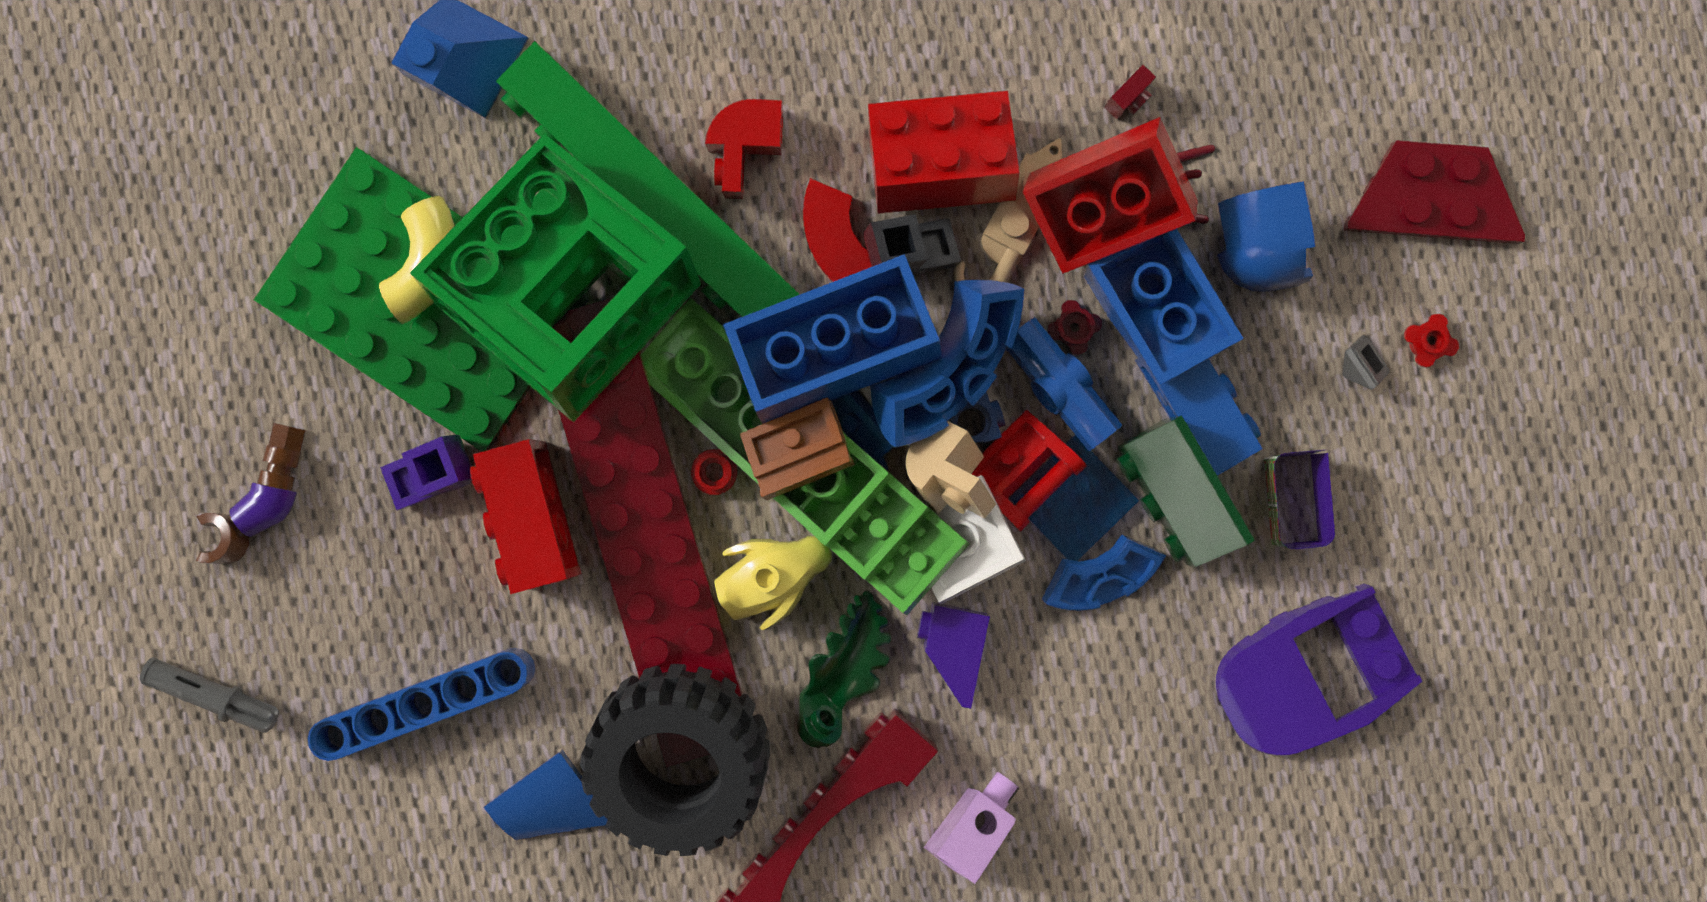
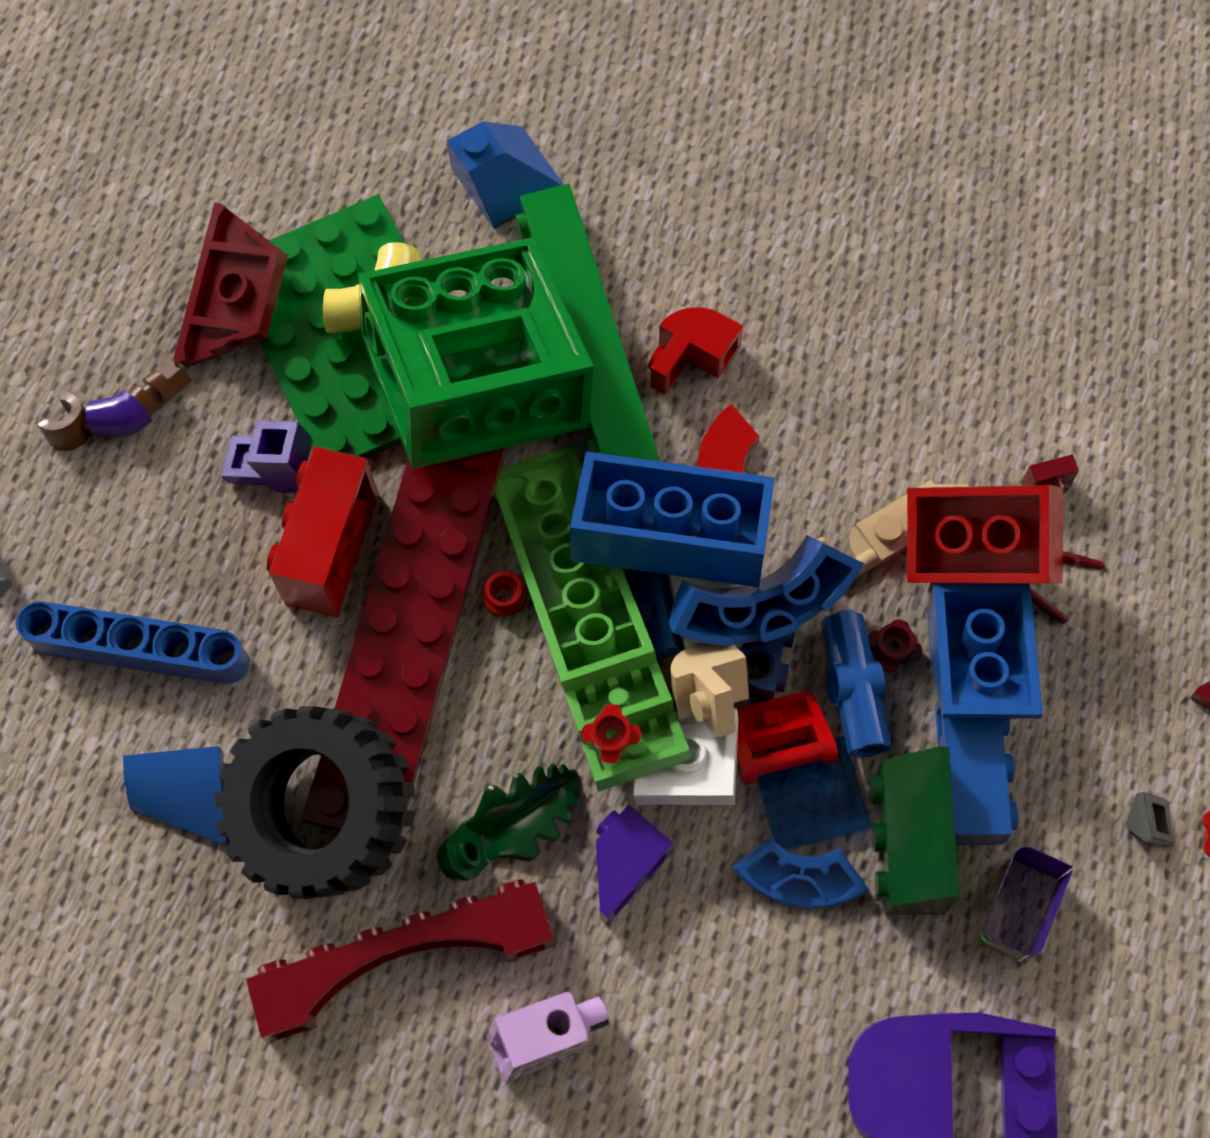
camera: 40 degrees right, 20 degrees down
light yellow animal [714,536,832,630] -> none
dark orange plate [740,398,855,500] -> none
black brick [863,214,961,275] -> none
red brick [868,90,1020,214] -> none
blue brick [1217,181,1315,292] -> none
none -> dark red wing [173,202,288,368]
none -> red plate [581,704,641,764]

